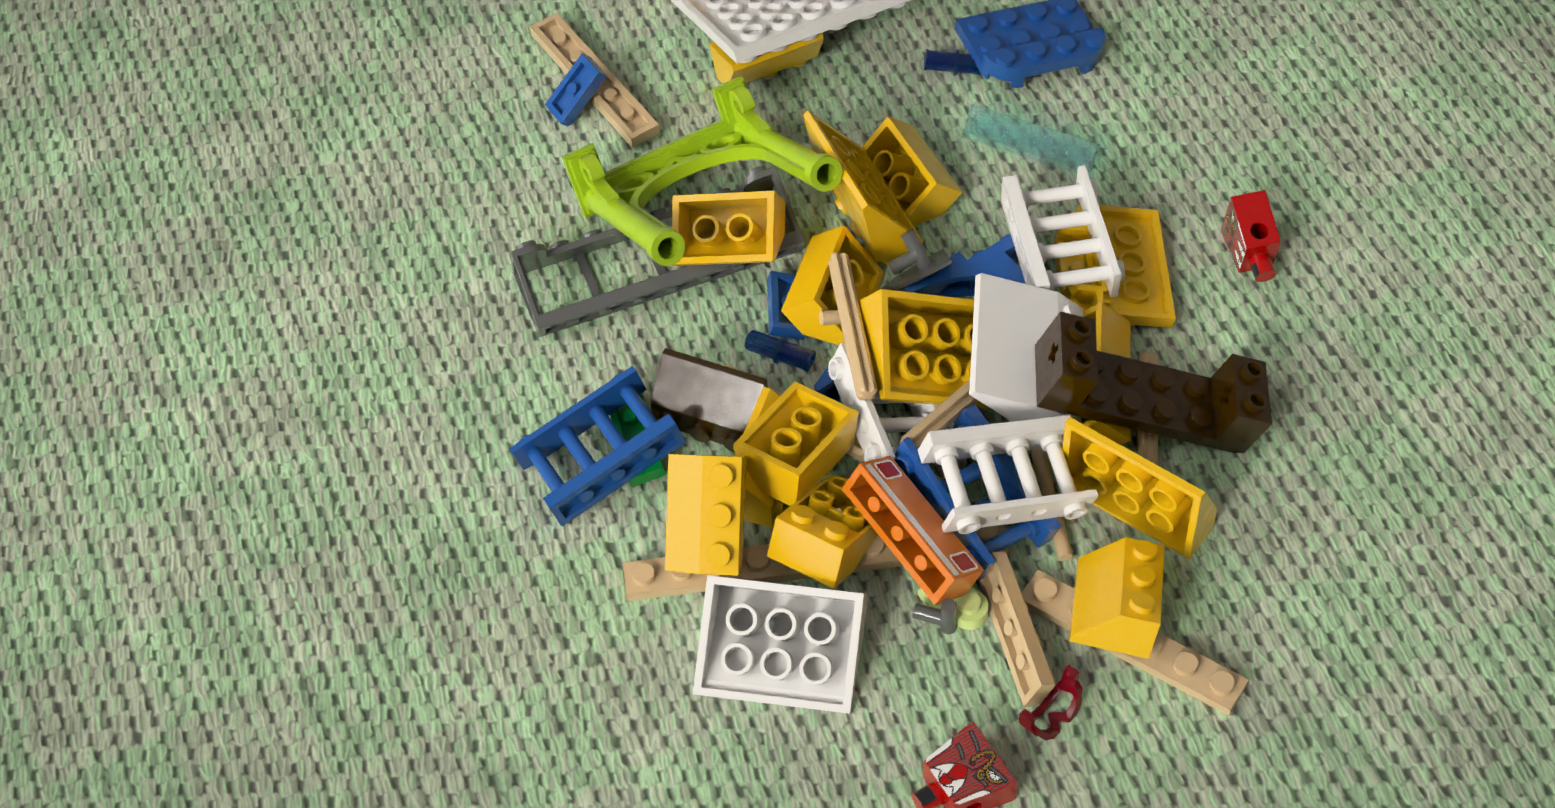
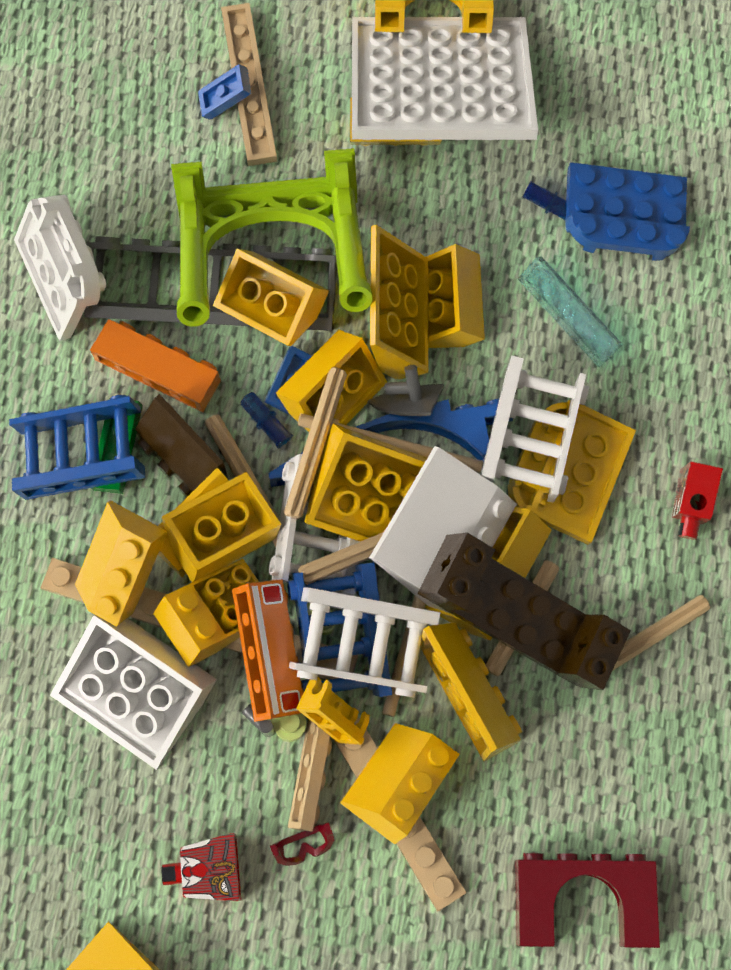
camera: 20 degrees right, 20 degrees up
none -> white plate [14,195,106,341]
none -> orange brick [90,319,221,412]
none -> yellow hinge [296,677,370,745]
none -> dark red arch [515,853,660,948]
none -> tan axle [613,595,711,670]

